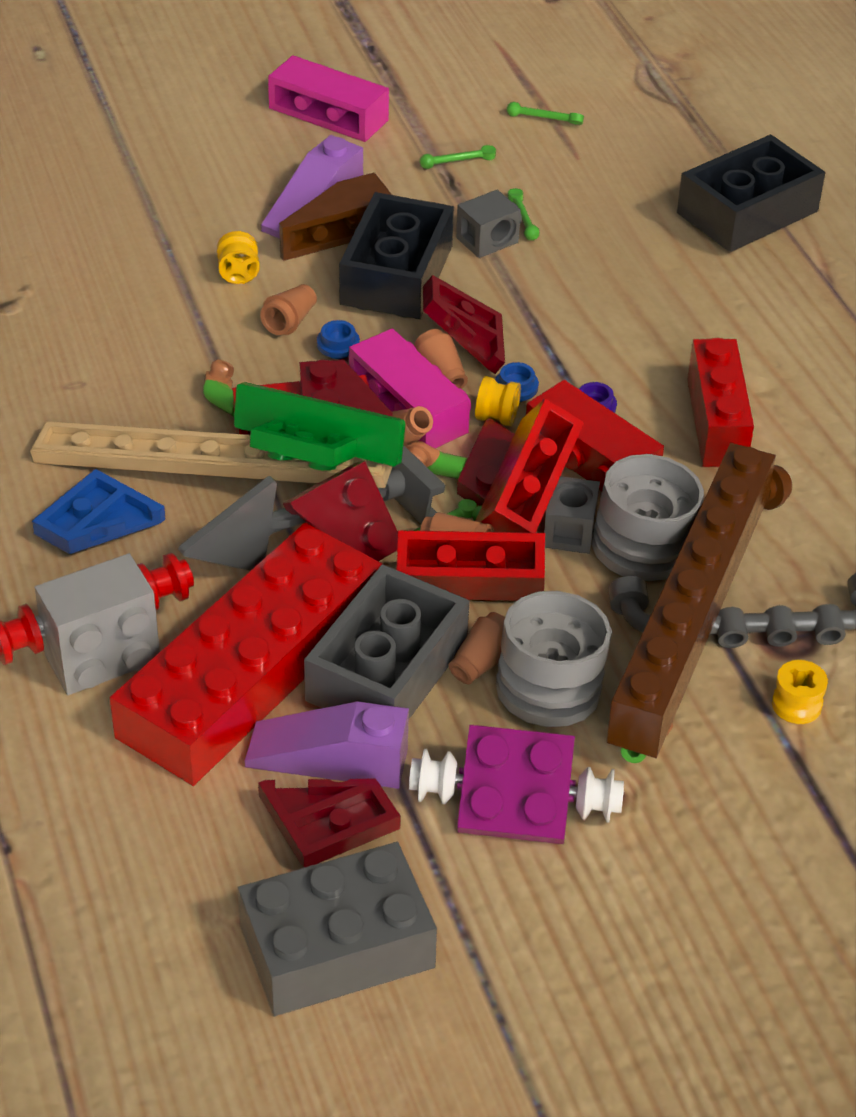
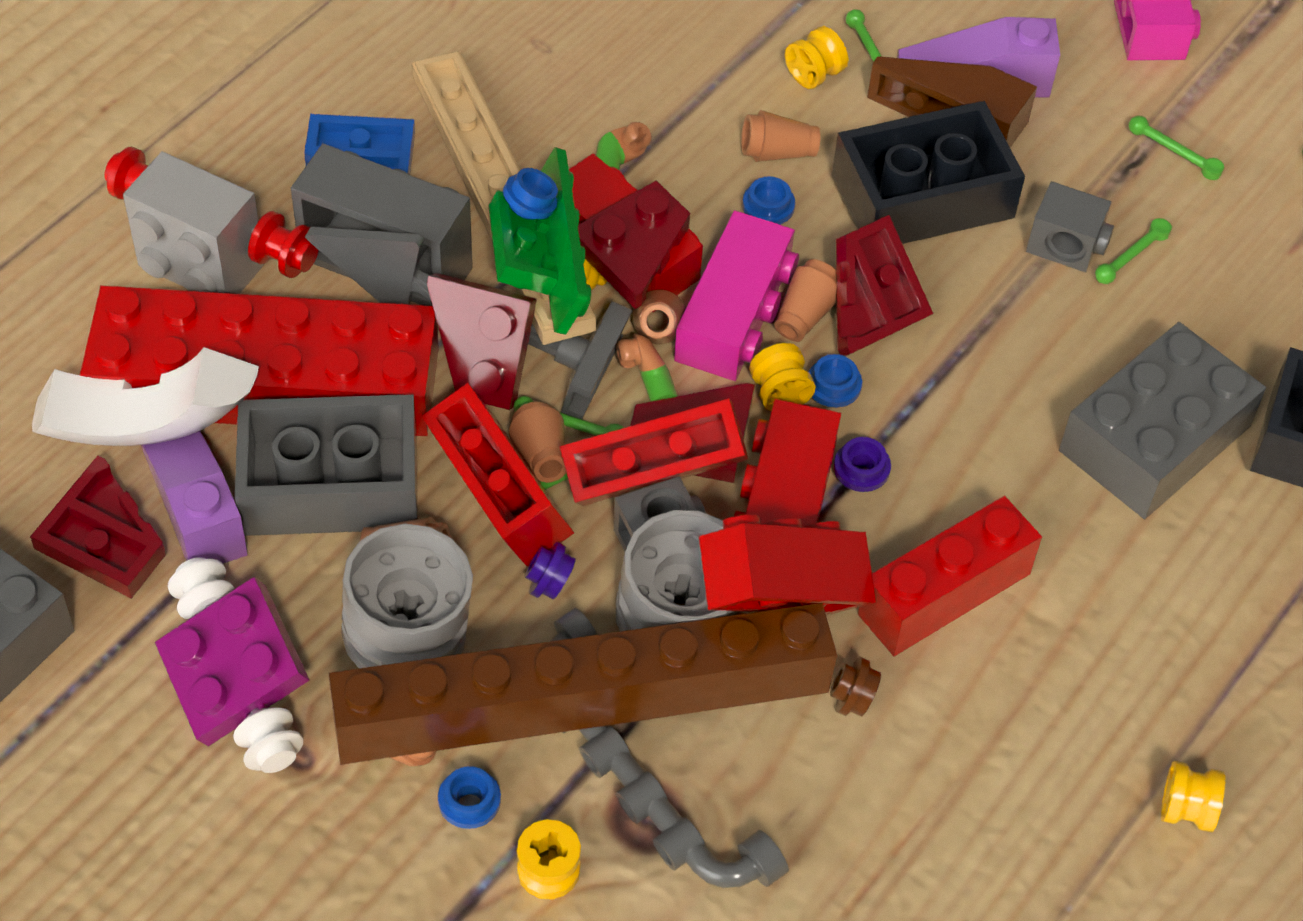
camera: 55 degrees right, 10 degrees up
none -> white brick [32,347,259,446]
none -> dark grey brick [291,143,473,306]
none -> blue plate [438,766,501,829]
none -> blue plate [503,168,558,219]
none -> dark purple plate [524,542,576,600]
none -> red brick [699,515,876,614]
none -> bright green hinge [846,9,882,62]
none -> dark grey brick [1059,321,1267,520]

